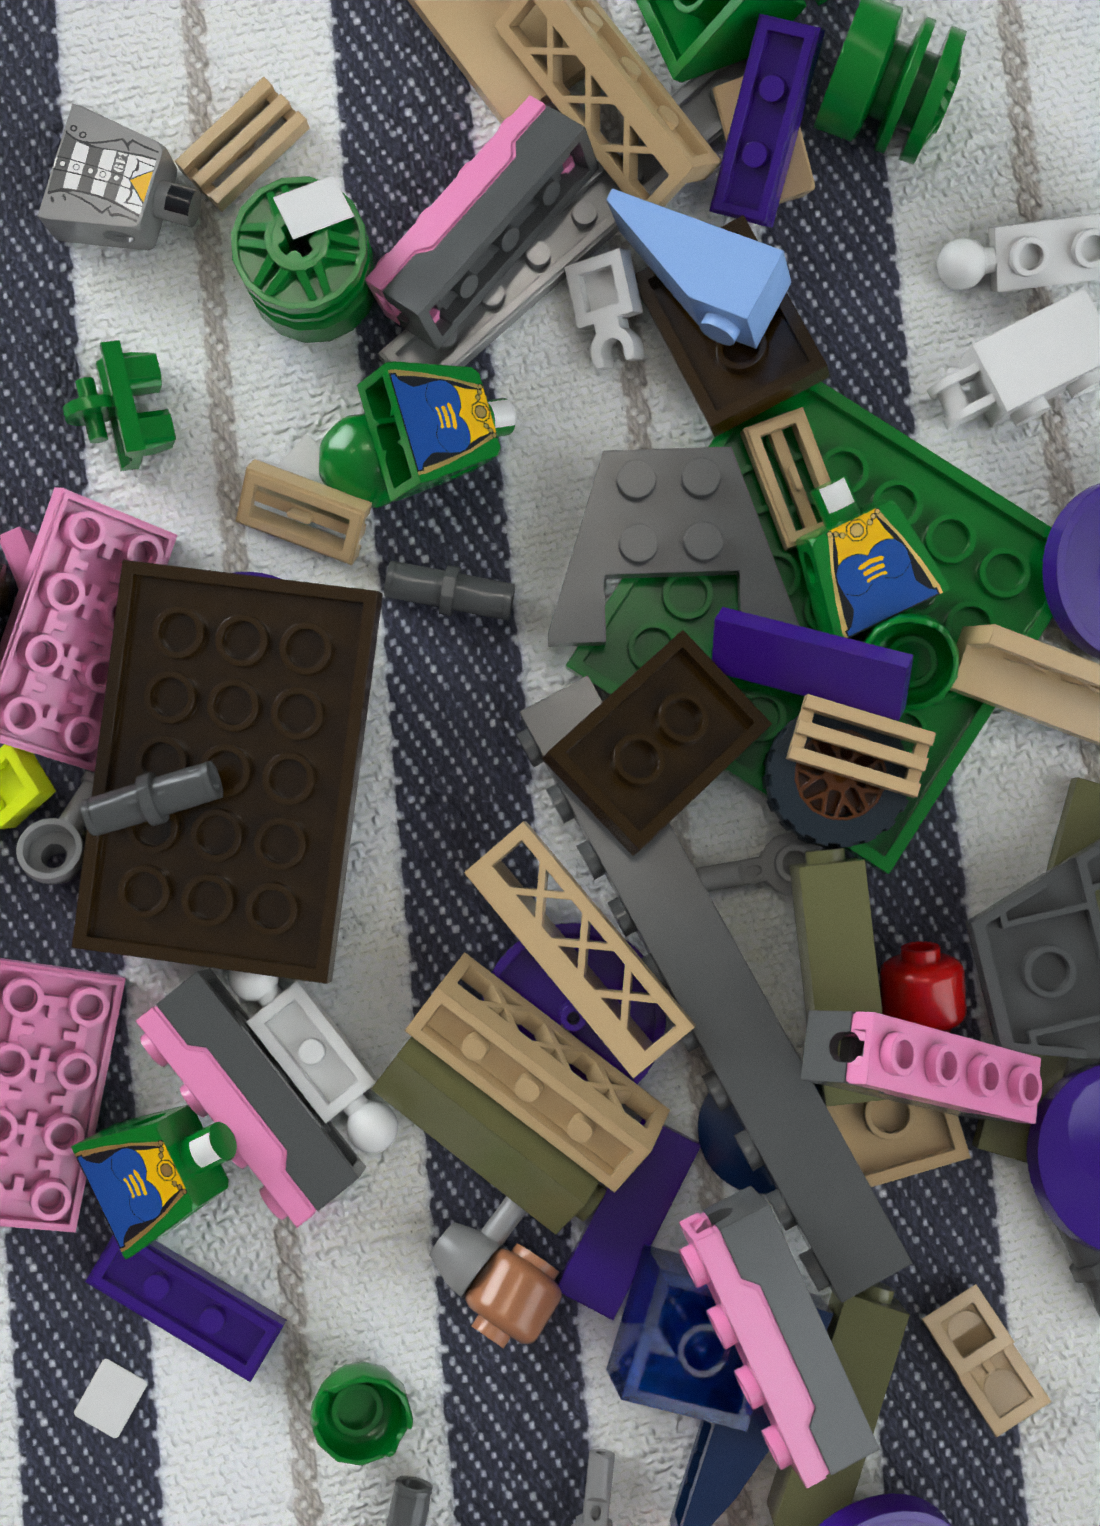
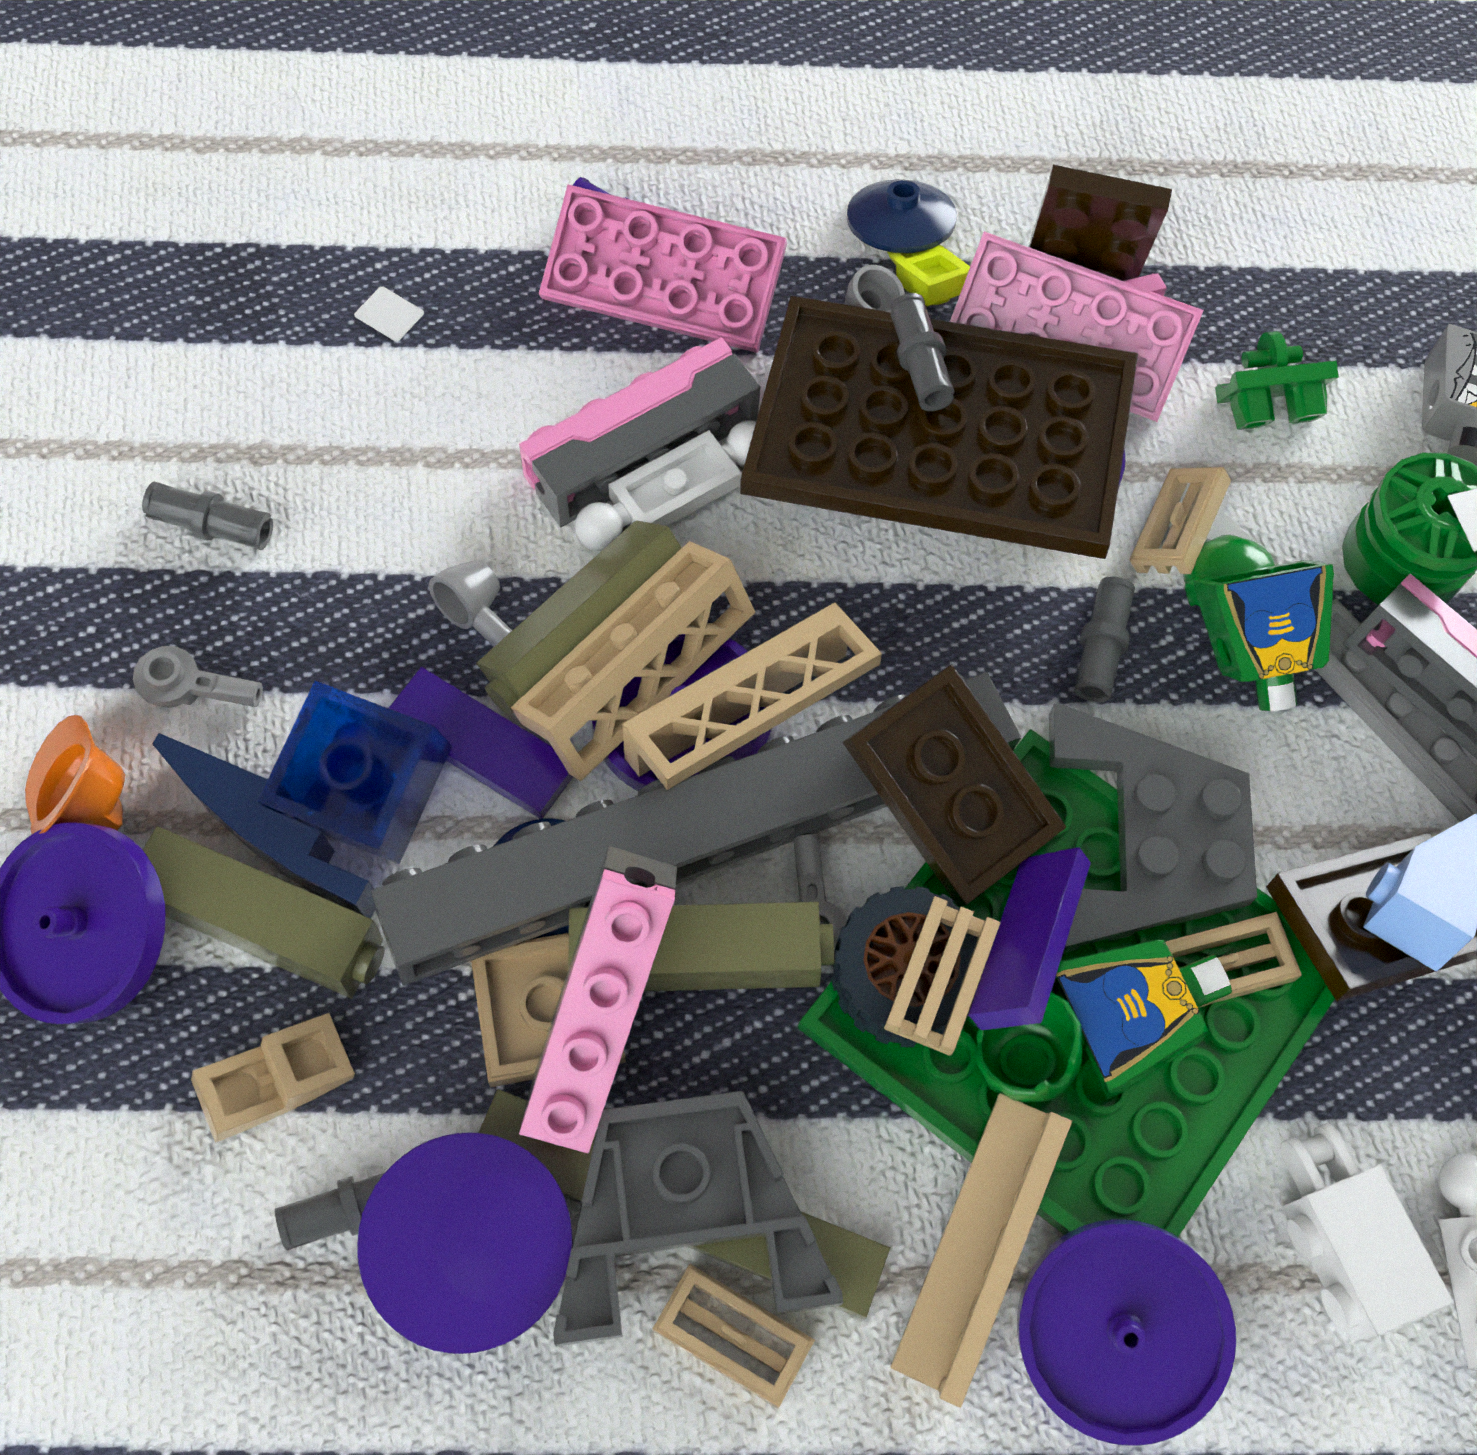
camera: 85 degrees right, 20 degrees down
torso [71,1105,237,1259] -> none
dark purple tile [85,1235,287,1382] -> none
green hair [310,1361,413,1466] -> none
nougat head [465,1243,562,1349] -> none
white plate [564,248,644,370] -> none
piece [679,1186,880,1488] -> none
red head [880,941,967,1033] -> none

